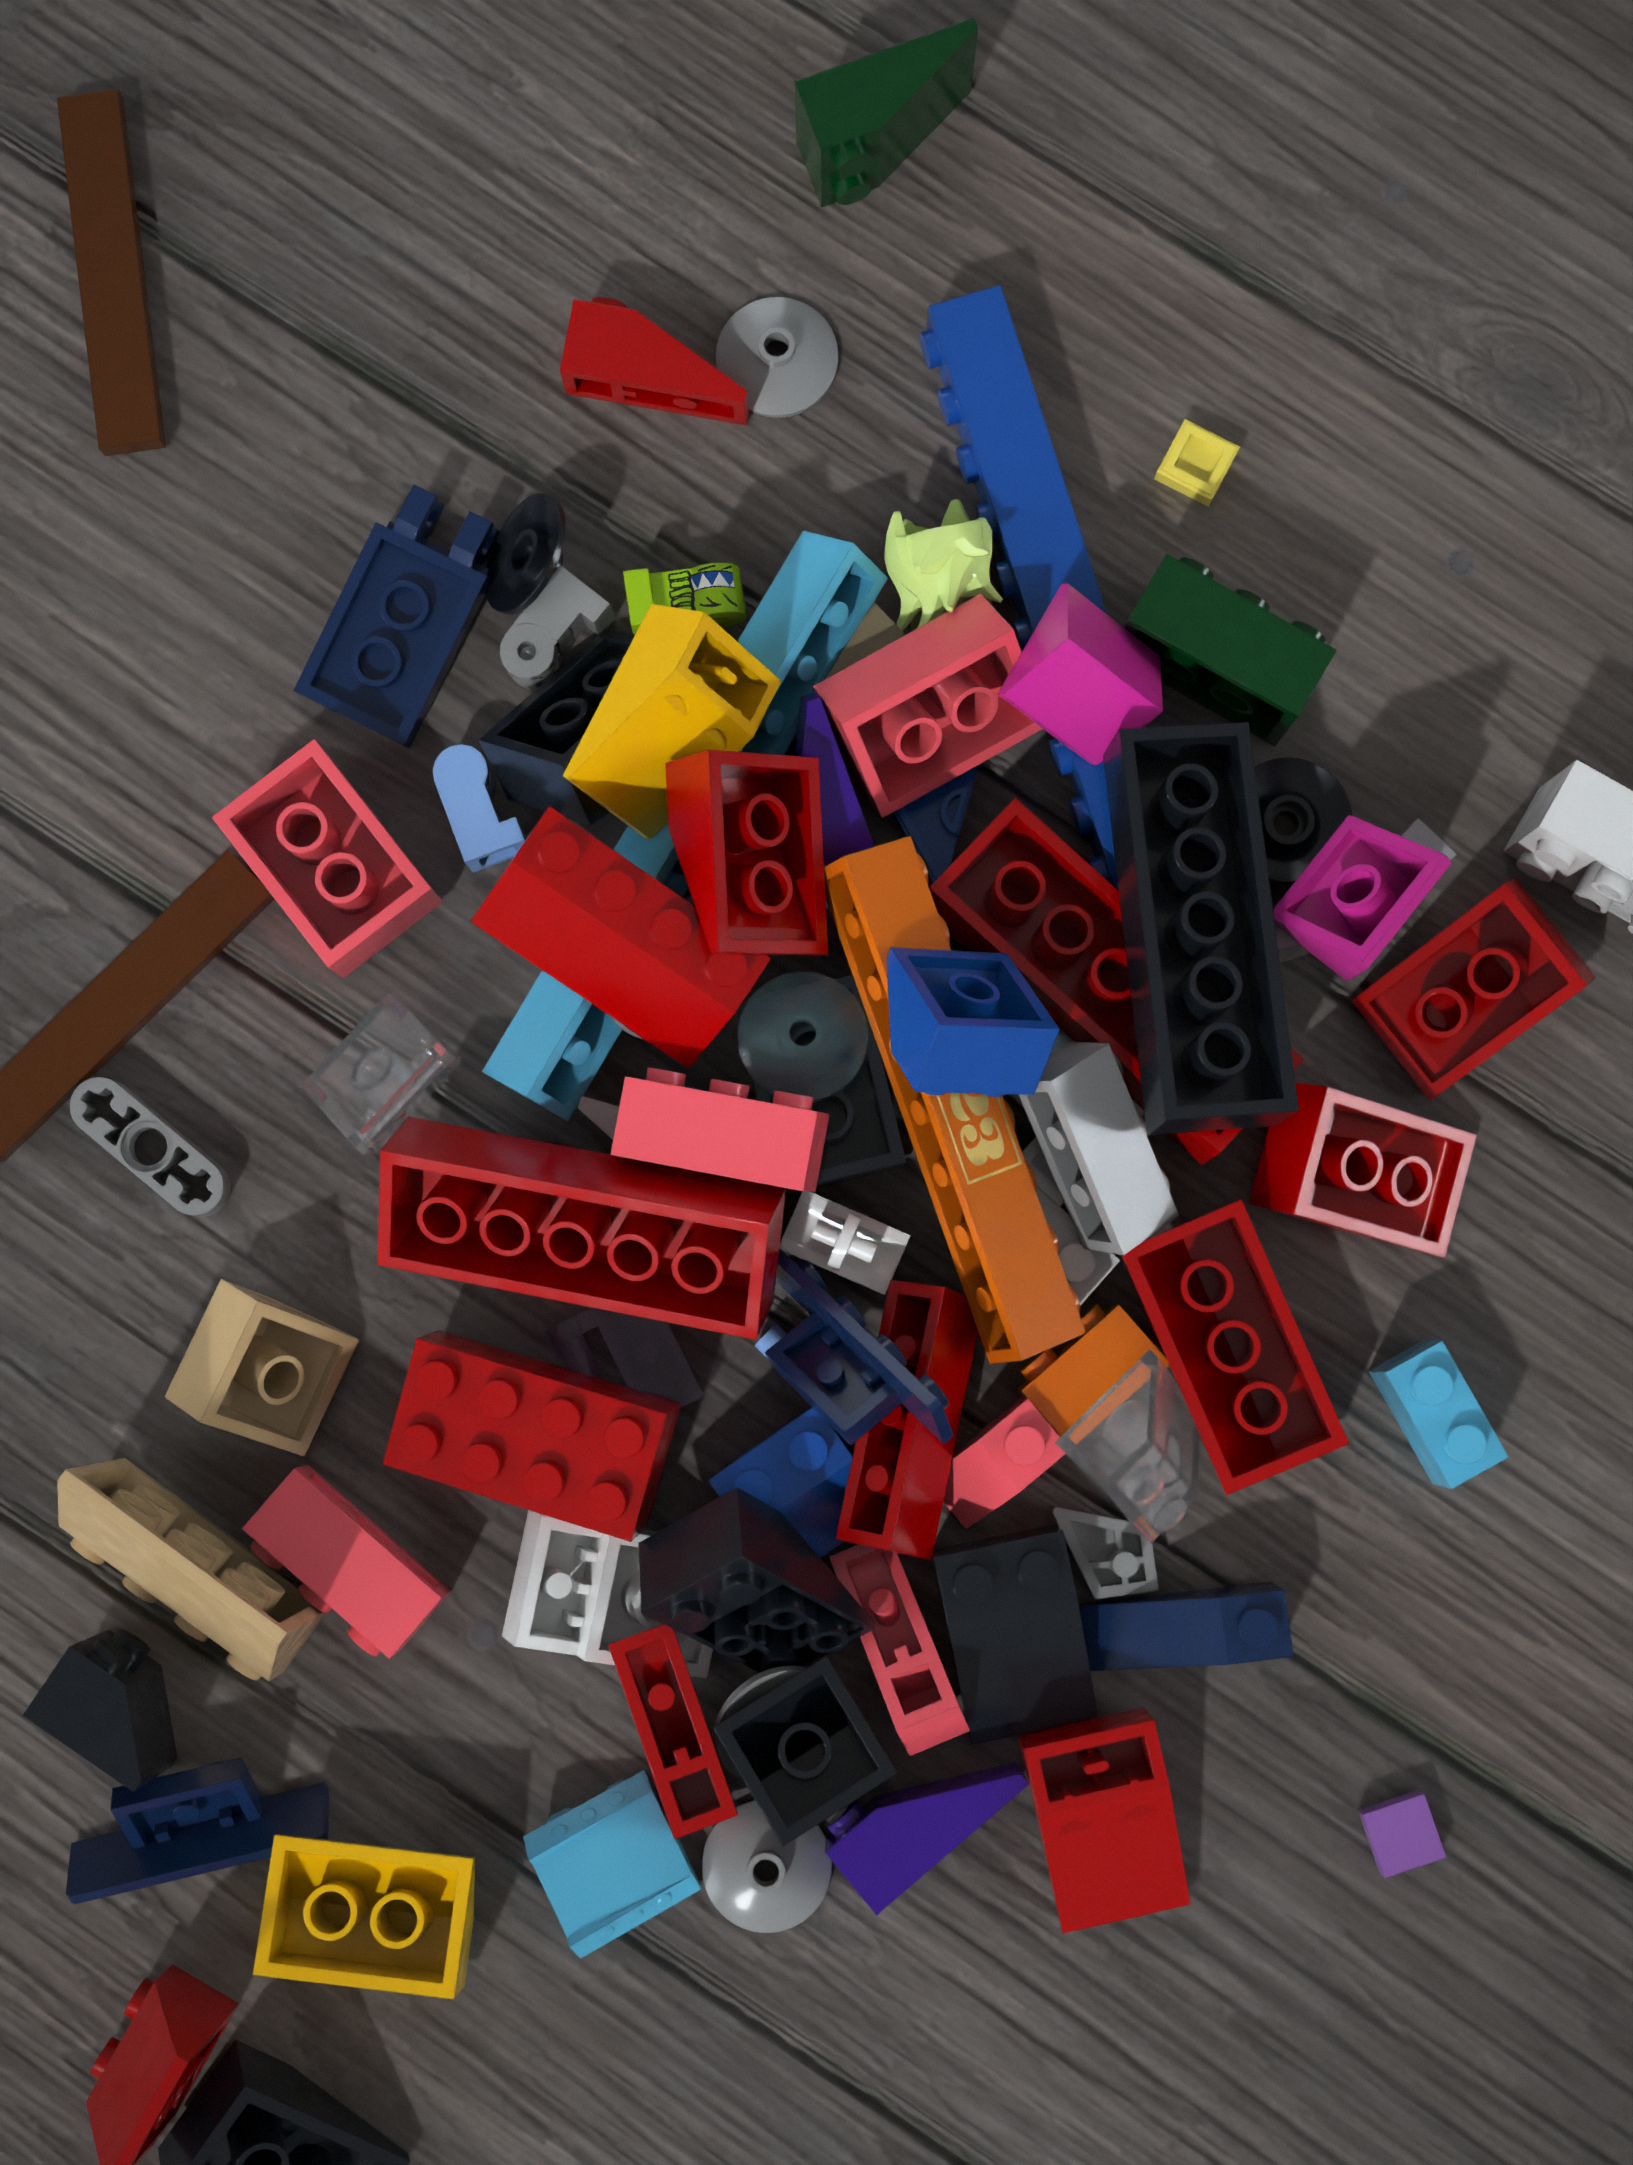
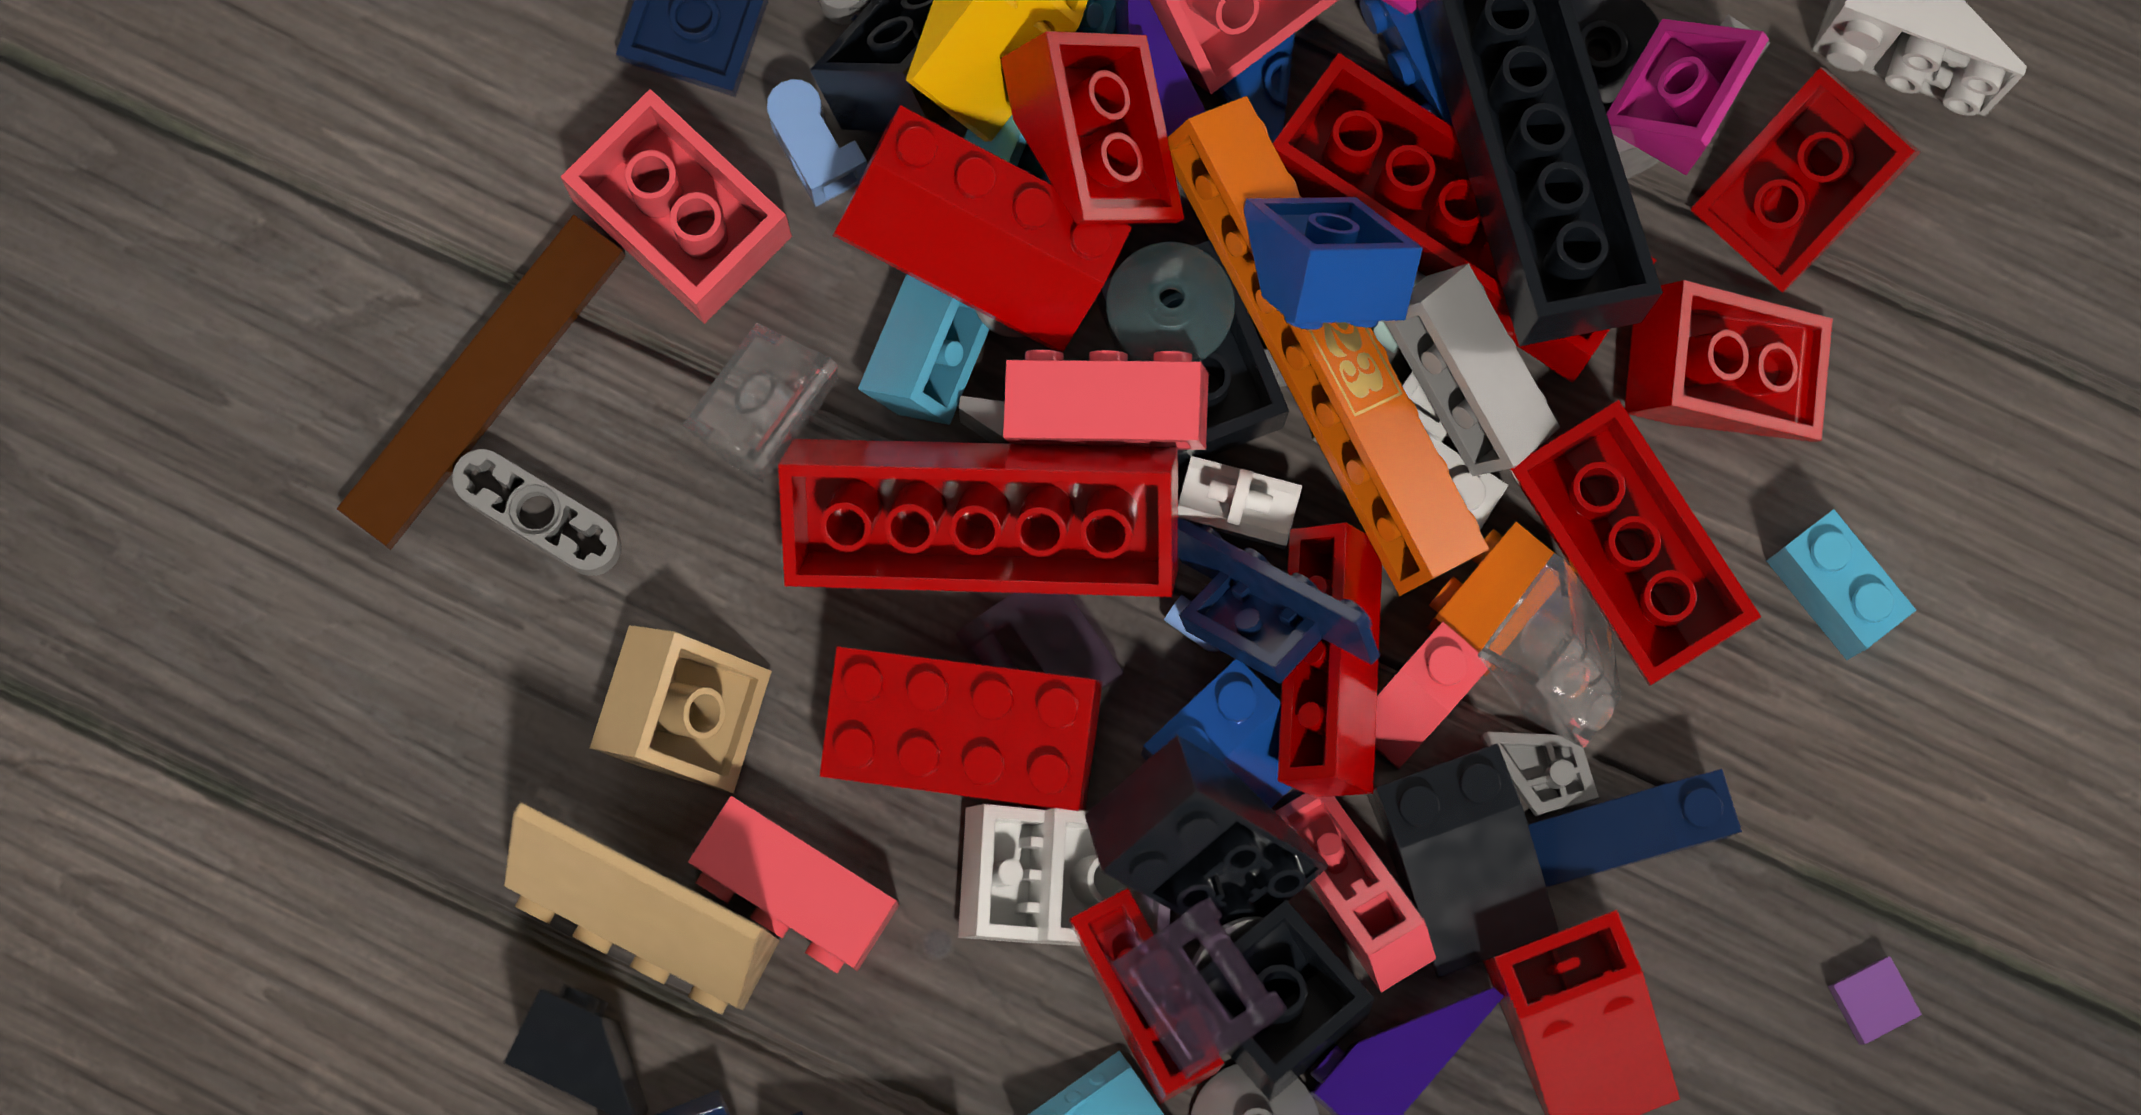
camera: 15 degrees left, 5 degrees down
none -> clear purple plate [1111,898,1287,1079]

